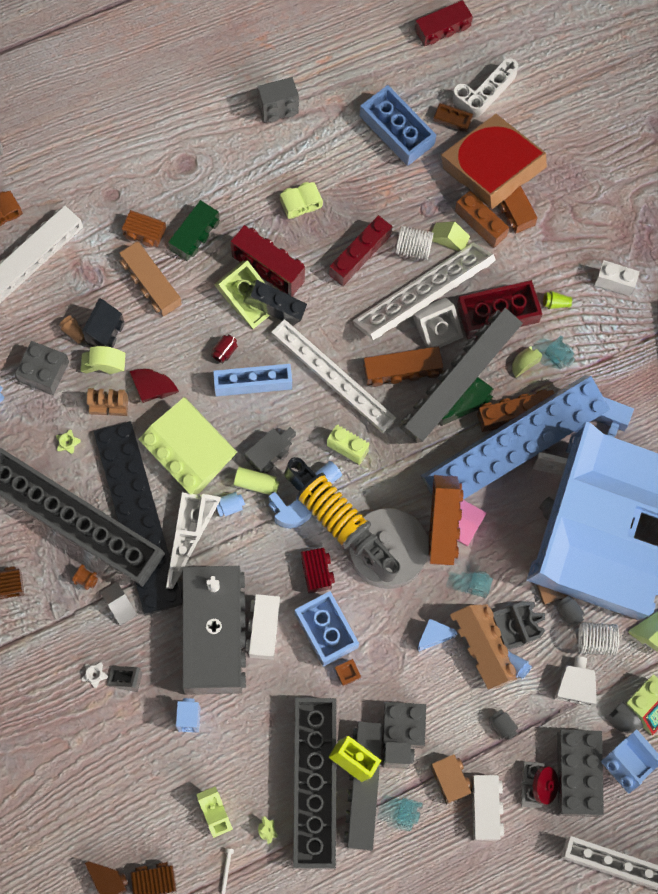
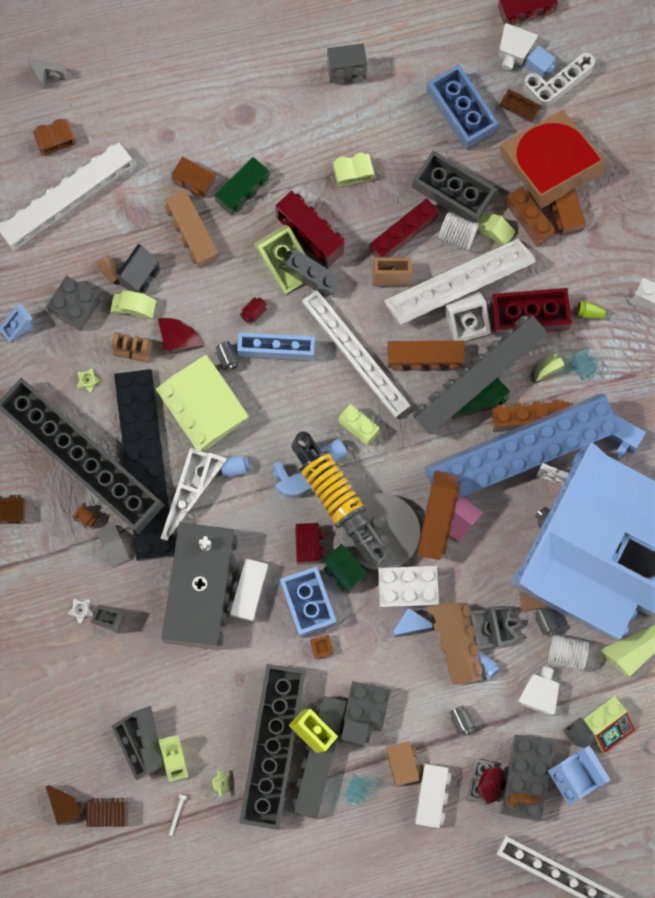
camera: 10 degrees right, 5 degrees up
light blue brick [176,698,201,733] -> none
yellowish green brick [234,467,280,495] -> none
dark grey hinge [244,427,296,473] -> none
clear light blue brick [467,572,493,598] -> none
none -> dark grey wedge [111,706,165,780]
none -> dark grey brick [216,341,241,371]
none -> dark green slope [323,544,367,594]
none -> medium nougat brick [372,258,412,286]
none -> white brick [378,566,439,610]
none -> dark grey brick [412,151,497,223]
none -> white torso [498,23,538,71]
none -> clear orange arm [506,793,537,808]
none -> light blue brick [525,45,556,79]

